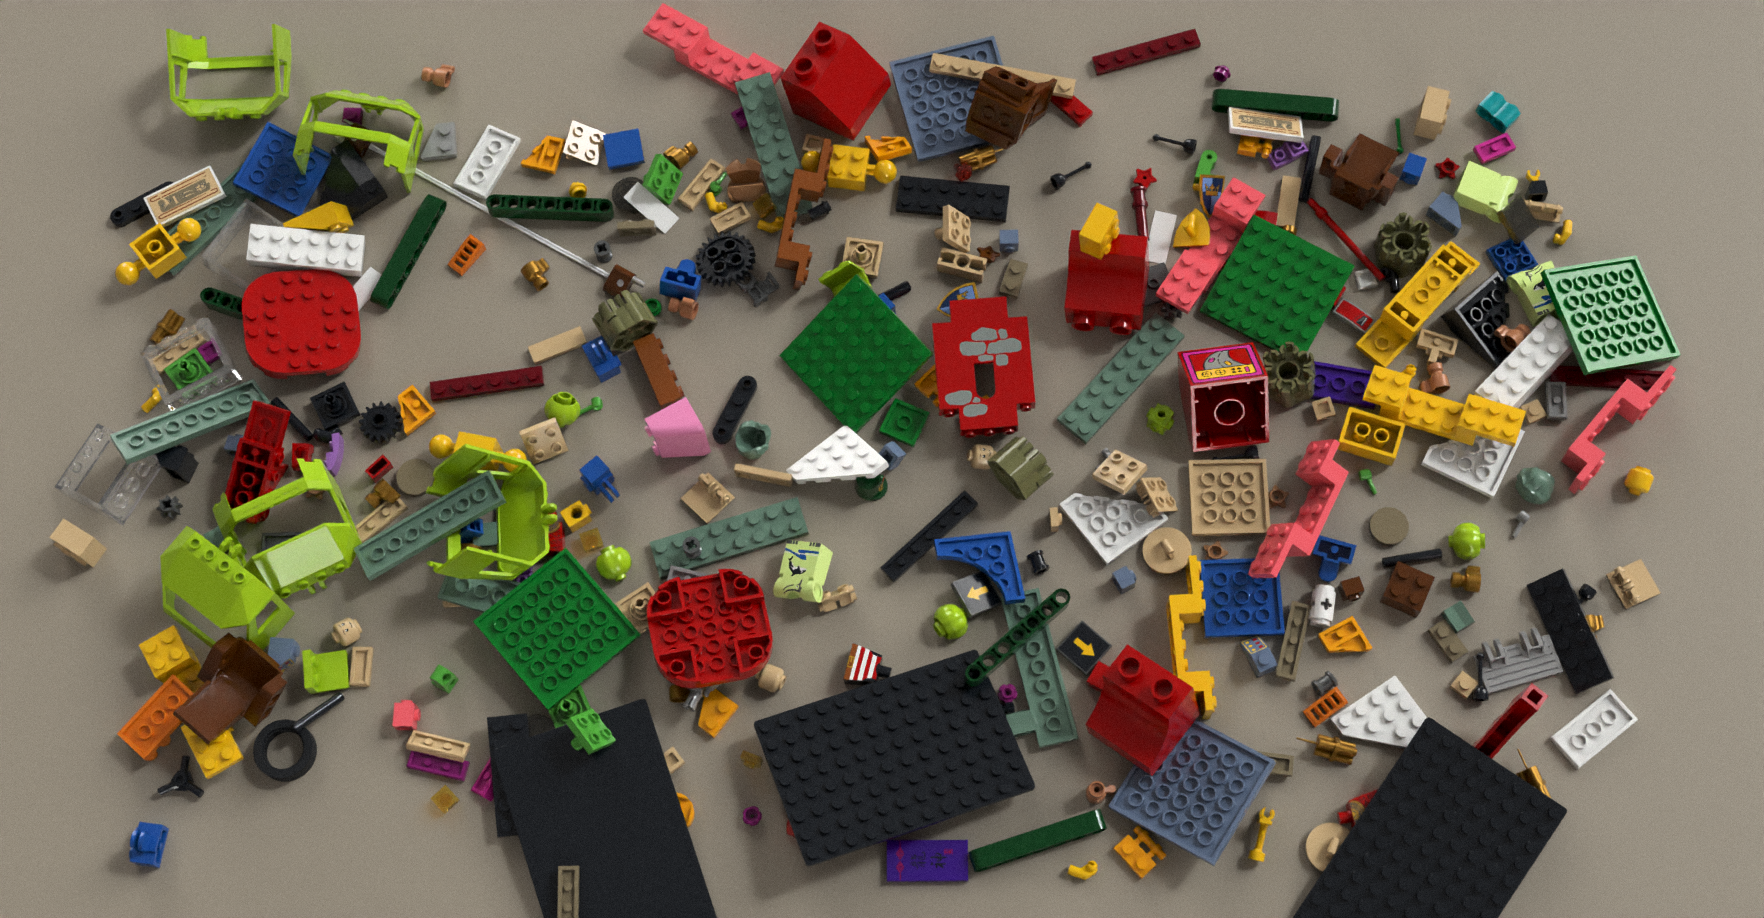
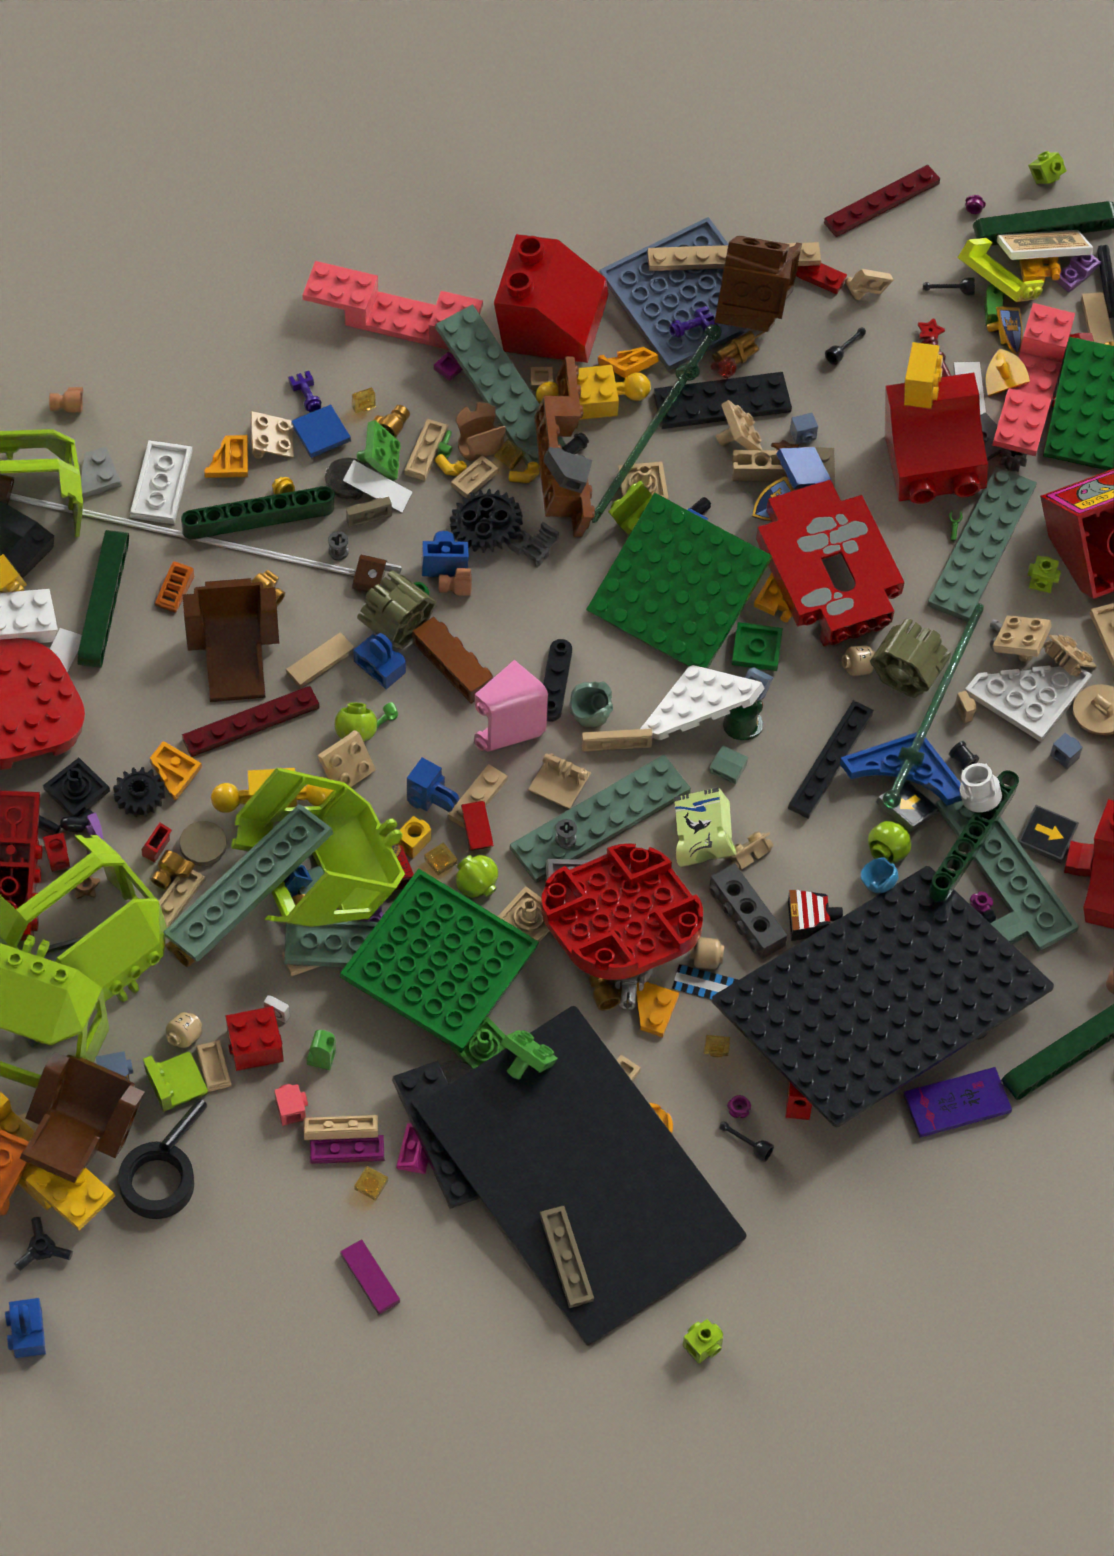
camera: 25 degrees left, 10 degrees down
none -> reddish brown piece [182,578,280,702]
none -> red brick [225,1006,284,1071]
none -> white tile [264,995,290,1023]
none -> dark purple hinge [288,371,322,413]
none -> magenta tile [340,1239,400,1314]
none -> clear yellow plate [352,387,376,414]
none -> tan plate [448,764,508,829]
none -> red slope [461,801,494,851]
none -> dark grey slope [543,447,592,493]
none -> clear green bar [591,324,722,523]
none -> dark purple hinge [669,306,719,338]
none -> sticker [672,964,738,999]
none -> dark grey brick [709,863,788,959]
none -> sand green piece [710,745,748,784]
none -> black hinge [719,1121,774,1162]
none -> tile [776,447,833,489]
none -> tan plate [844,269,894,300]
none -> dark azure hair [861,857,899,894]
none -> clear green bar [882,603,984,809]
none -> bright green hand [949,510,963,541]
none -> neon yellow panel [957,238,1045,302]
none -> white piece [960,763,1002,812]
none -> lime brick [1028,151,1067,184]

